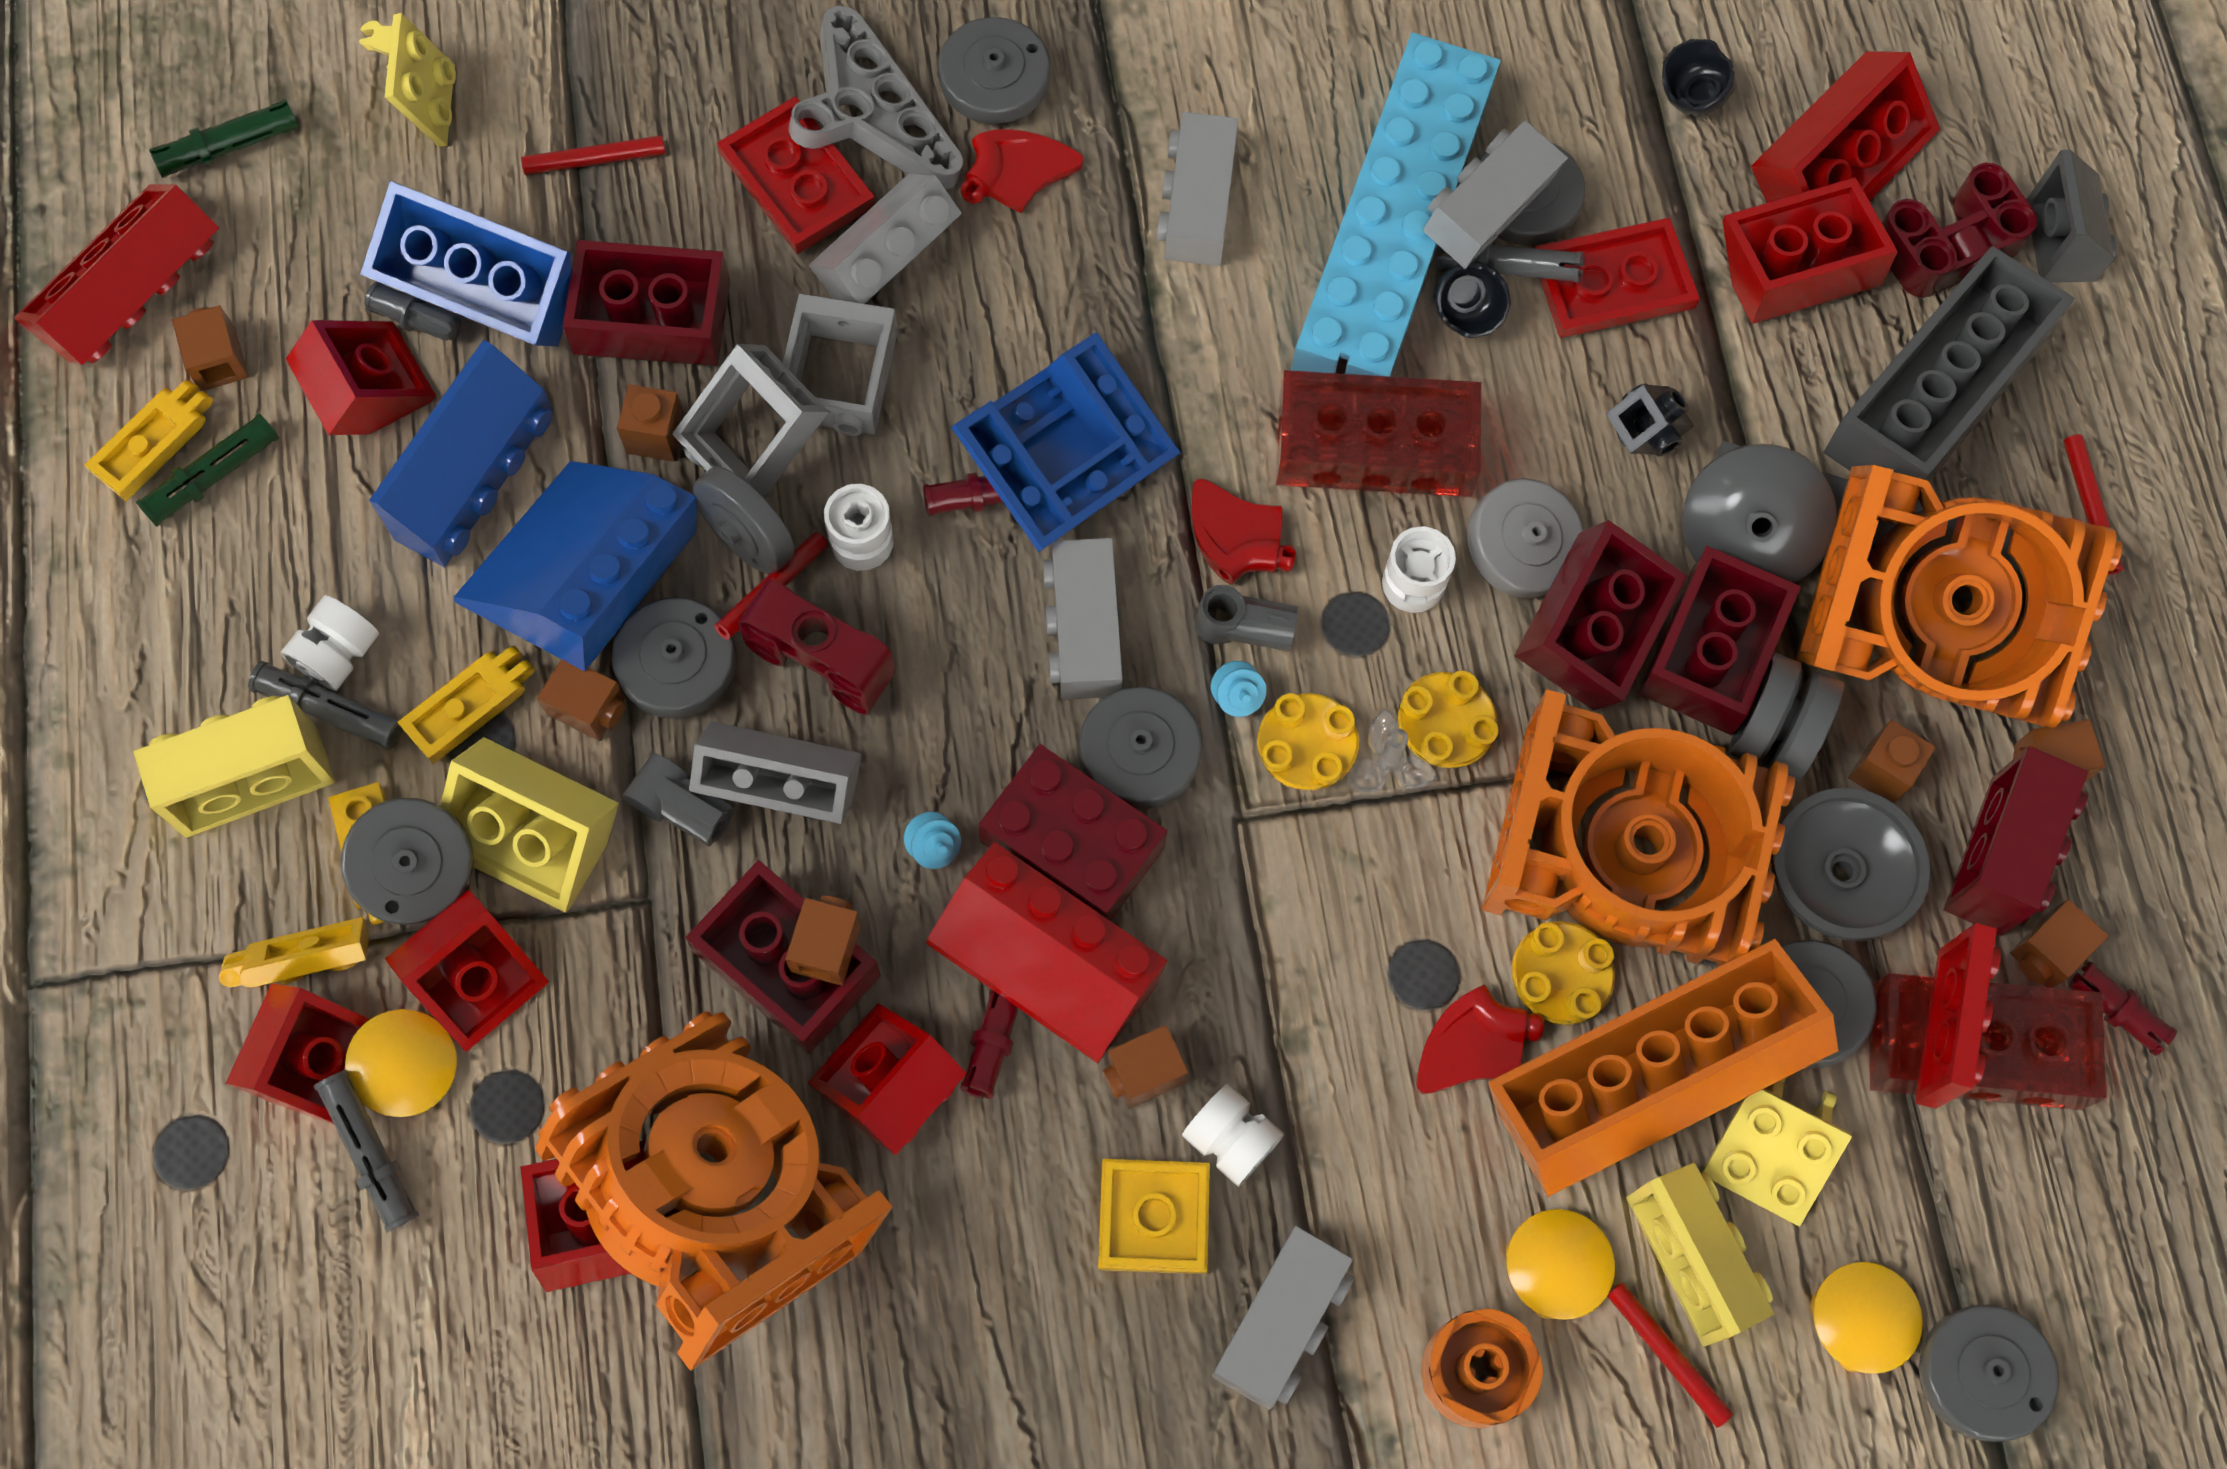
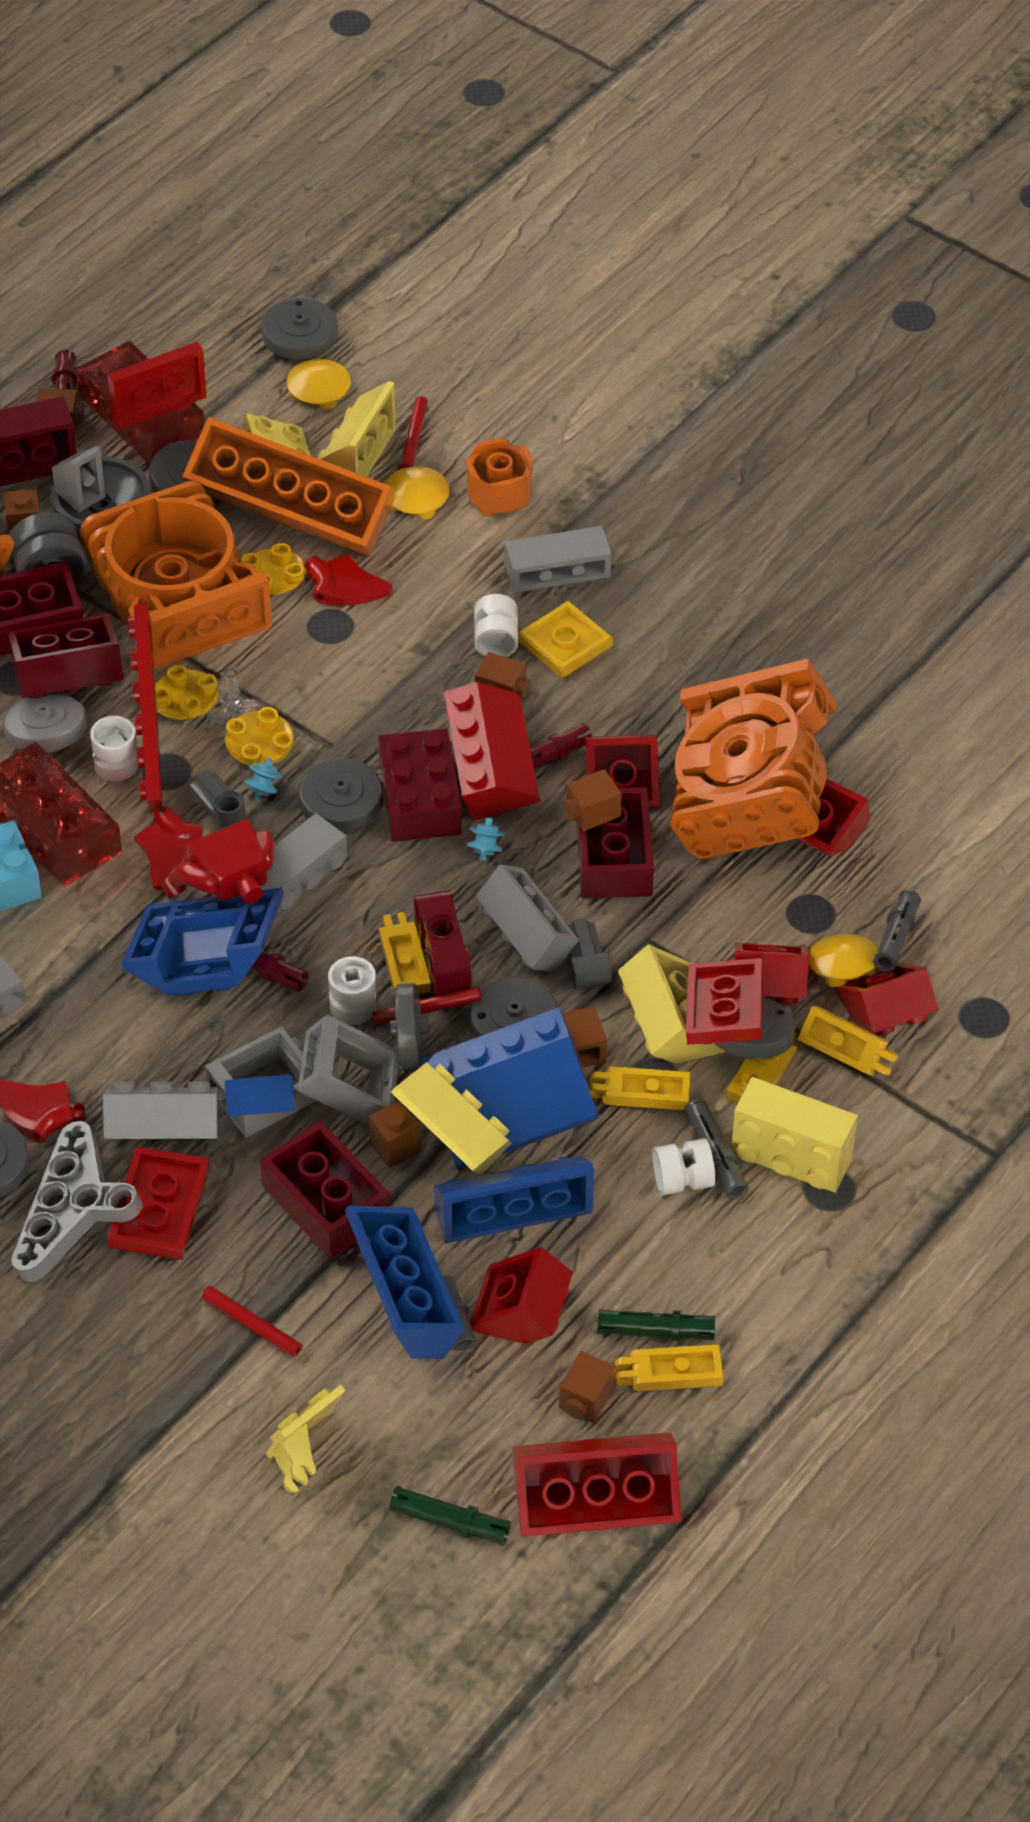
camera: 130 degrees left, 20 degrees down
none -> light grey slope [52,446,105,512]
none -> red plate [128,604,164,812]
none -> red torso [159,818,275,904]
none -> blue sticker [225,1074,295,1117]
none -> yellow hinge [379,912,431,995]
none -> light yellow slope [391,1062,512,1175]
none -> red plate [686,958,764,1045]

